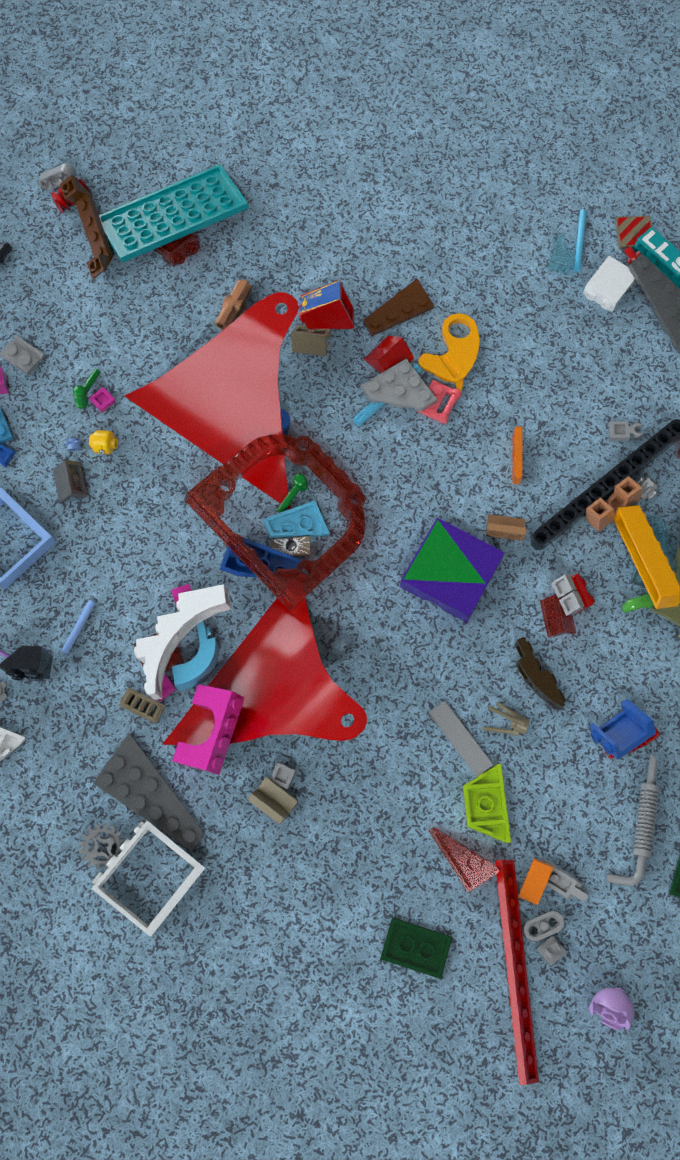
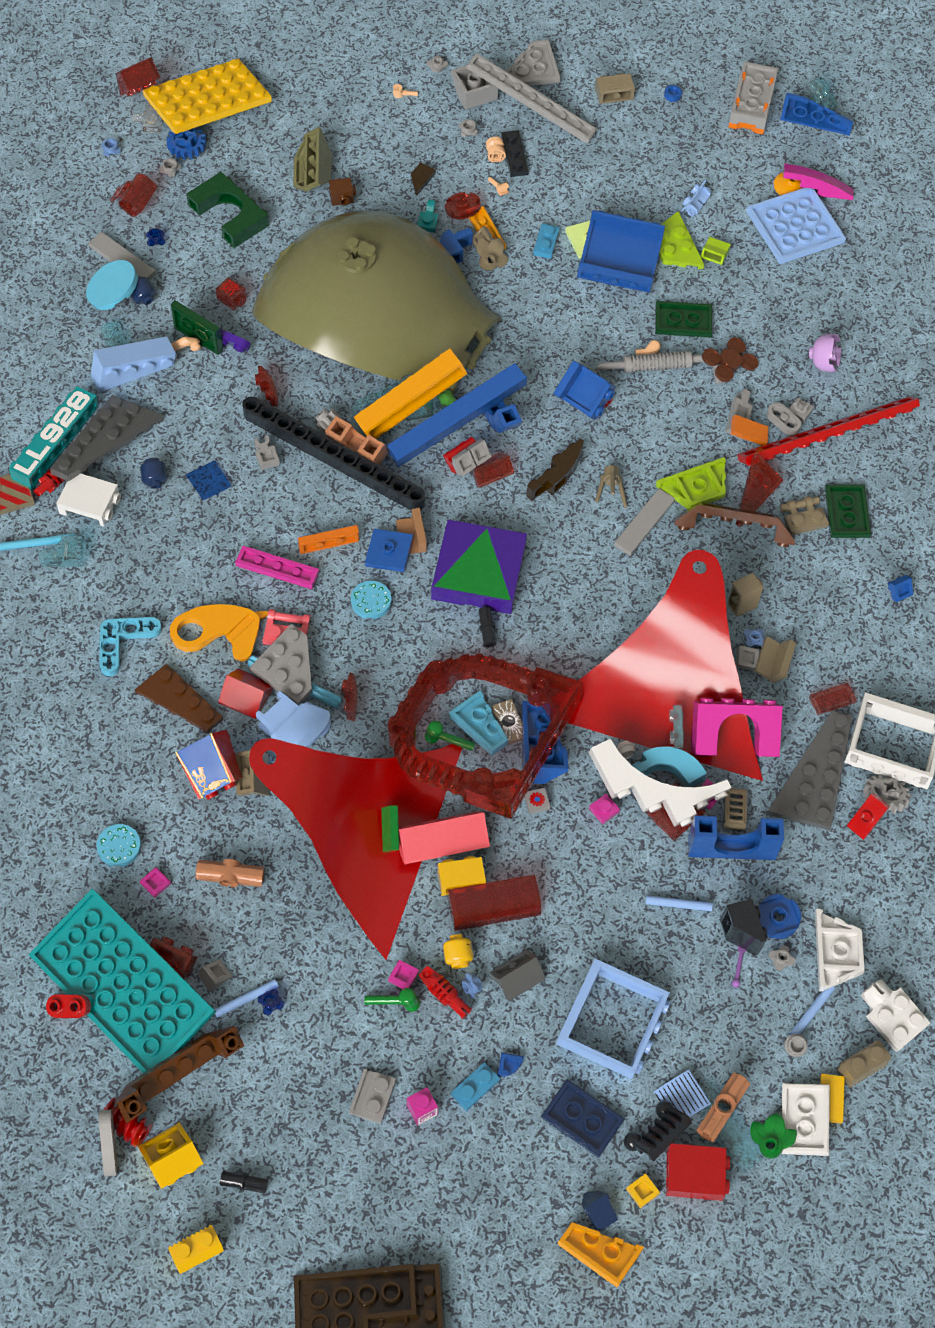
camera: 110 degrees left, 10 degrees down
none -> red plate [46,994,91,1018]
none -> medium azure tile [96,824,141,867]
none -> medium azure beam [99,617,162,676]
none -> yellow slope [138,1122,203,1189]
none -> dark pink tile [139,867,171,898]
none -> dark blue head [140,458,168,489]
none -> clear blue piece [186,460,232,501]
none -> light grey slope [198,959,233,992]
none -> light blue bar [215,979,279,1018]
none -> dark pink plate [235,546,319,589]
none -> light blue piece [256,691,331,747]
none -> clear blue plate [258,989,284,1015]
none -> clear red slope [341,672,358,721]
none -> medium azure tile [351,581,392,619]
none -> blue plate [365,529,414,572]
none -> green tile [381,806,399,852]
none -> blue tile [387,363,527,467]
none -> coral brick [399,811,490,864]
none -> red hinge [418,966,472,1020]
none -> yellow brick [437,856,486,896]
none -> clear red brick [447,875,541,931]
none -> blue arch [476,385,522,433]
none -> black axle [479,606,496,647]
none -> light grey tile [524,788,550,814]
none -> white plate [617,741,636,759]
none -> light nougat arm [635,340,661,356]
none -> clear light blue plate [669,705,685,748]
none -> reddish brown slope [674,502,795,547]
none -> blue arch [688,816,784,860]
none -> copper piece [702,337,759,382]
none -> dark tan brick [727,573,763,617]
none -> medium blue plate [743,628,764,648]
none -> blue plate [758,894,801,939]
none -> dark tan plate [779,496,829,535]
none -> clear red tile [809,683,857,715]
none -> red plate [847,792,890,840]
none -> blue tile [888,575,913,603]

